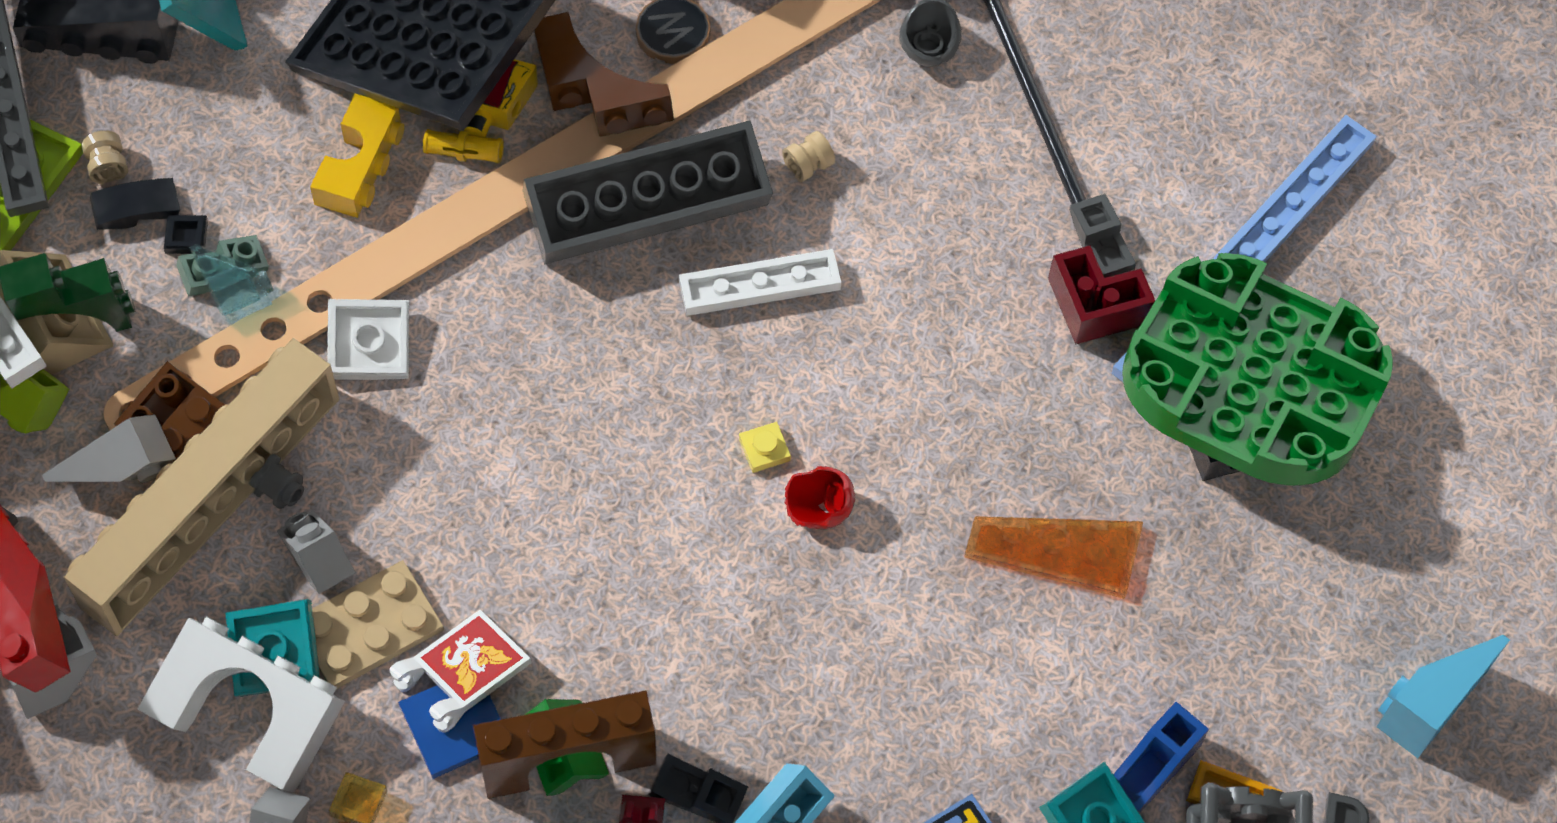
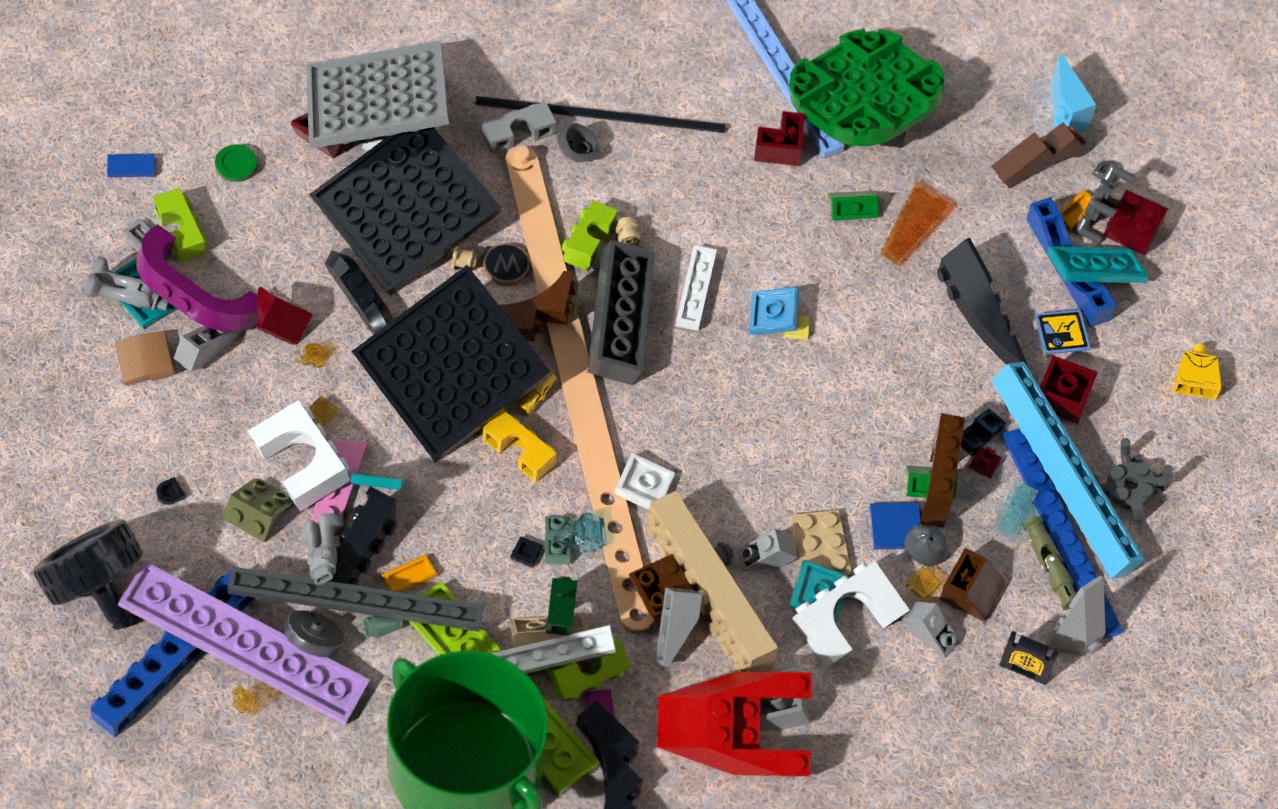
camera: 70 degrees left, 5 degrees down
tan wheel [81,130,129,184] -> none
black slope [90,178,180,230] -> none
flag [390,610,532,733] -> none
red hair [784,466,855,529] -> none
dark grey slope [1069,193,1136,278] -> none
none -> light orange tile [382,554,438,592]
none -> lime arch [562,200,618,271]
none -> dark azure plate [749,287,800,335]
none -> green panel [828,191,878,221]
none -> dark grey hair [904,524,947,567]
none -> black wedge [937,238,1027,364]
none -> reddish brown arch [991,122,1088,189]

